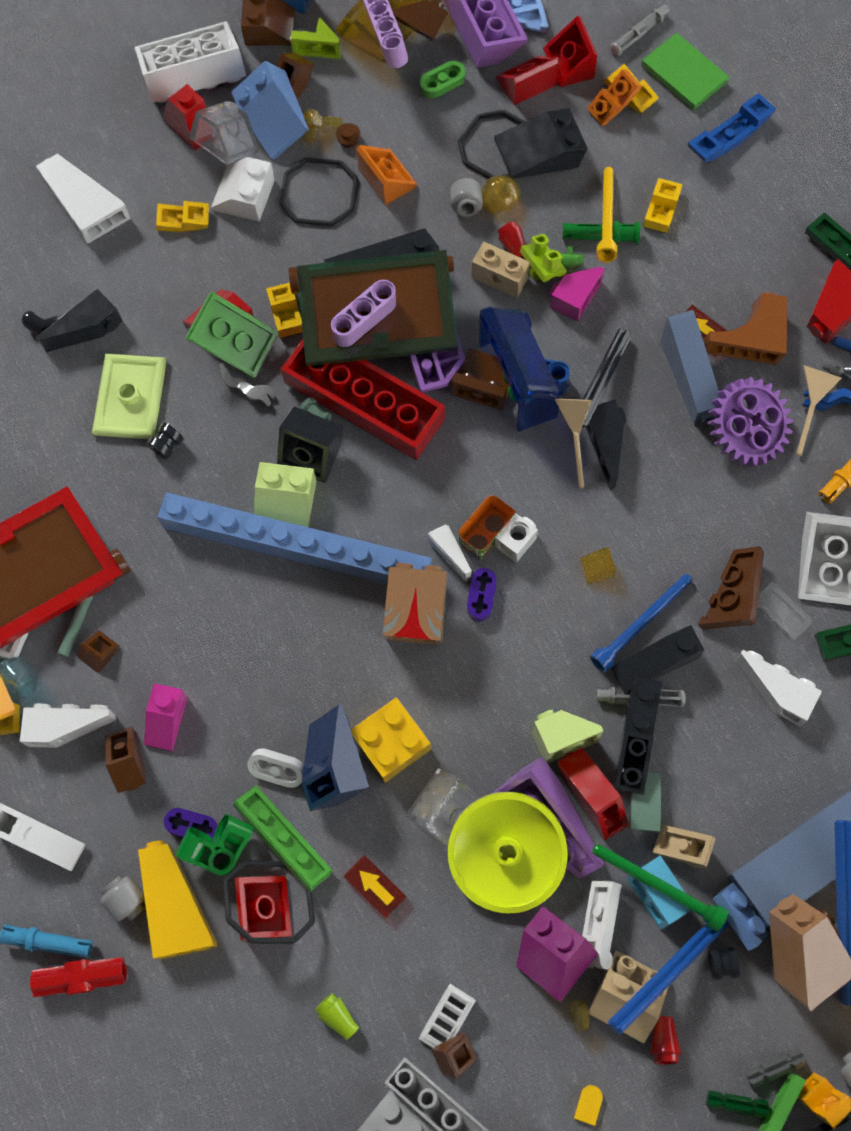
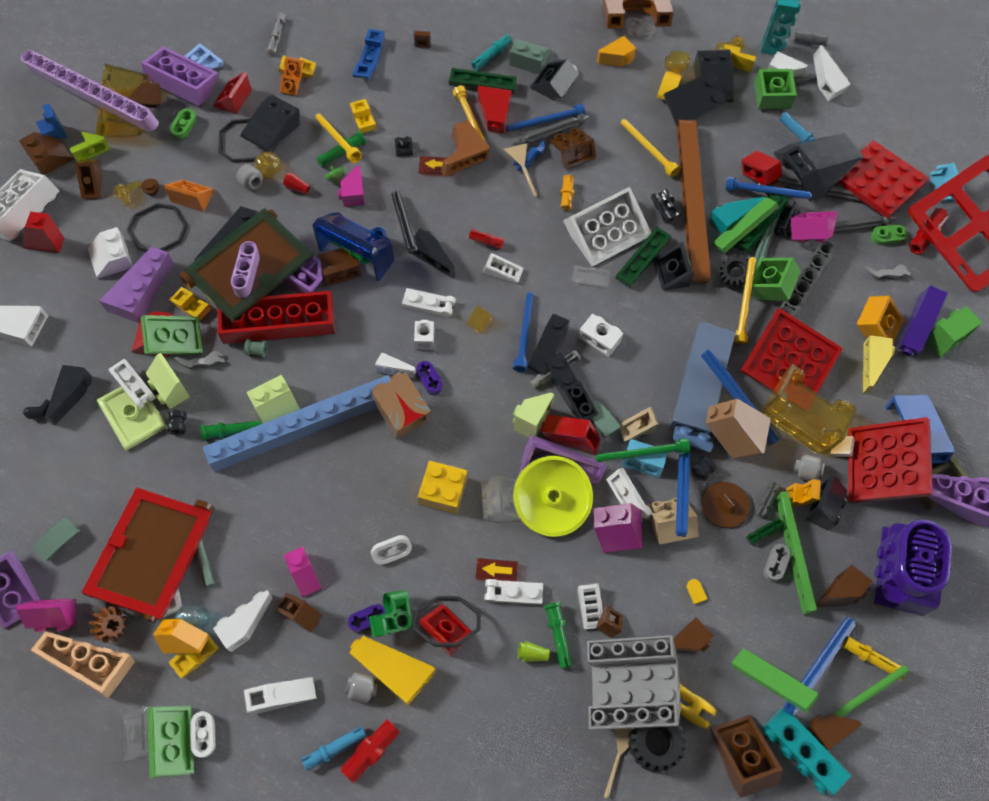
camera: 45 degrees left, 5 degrees down
reddish brown slope [78,630,120,672] -> none
yellow slope [156,201,209,232] -> none
clear slope [189,101,259,165] -> none
medium blue slope [232,61,309,160] -> none
bright green tile [233,785,333,893] -> none
black slope [277,406,343,483] -> none
dark blue slope [301,704,369,811] -> none
orange piece [459,496,516,560] -> none
tan brick [472,242,530,298] -> none
lime hips [520,234,567,282] -> none
red slope [543,15,598,87] -> none
tan piece [555,399,592,489] -> none
clear yellow tile [570,999,590,1033] -> none
bright green tile [641,32,729,111] -> none
red cone [650,1016,682,1065] -> none
sand blue slope [660,310,720,424] -> none
reddish brown wing [698,546,764,630] -> none
medium lavender gear [708,377,793,466] -> none
white slope [736,650,822,727] -> none
none -> medium lavender wedge [99,247,174,323]
none -> white plate [108,358,156,409]
none -> yellowish green slope [146,353,190,409]
none -> green pin [201,420,262,442]
none -> black tile [394,136,413,156]
none -> white plate [402,288,456,317]
none -> reddish brown tile [414,30,431,48]
none -> yellow piece [452,86,490,152]
none -> red axle [469,229,505,249]
none -> white slope [482,253,524,284]
none -> white plate [484,579,543,605]
none -> green pin [543,602,573,669]
none -> white brick [578,314,623,357]
none -> reddish brown shield [702,482,750,528]

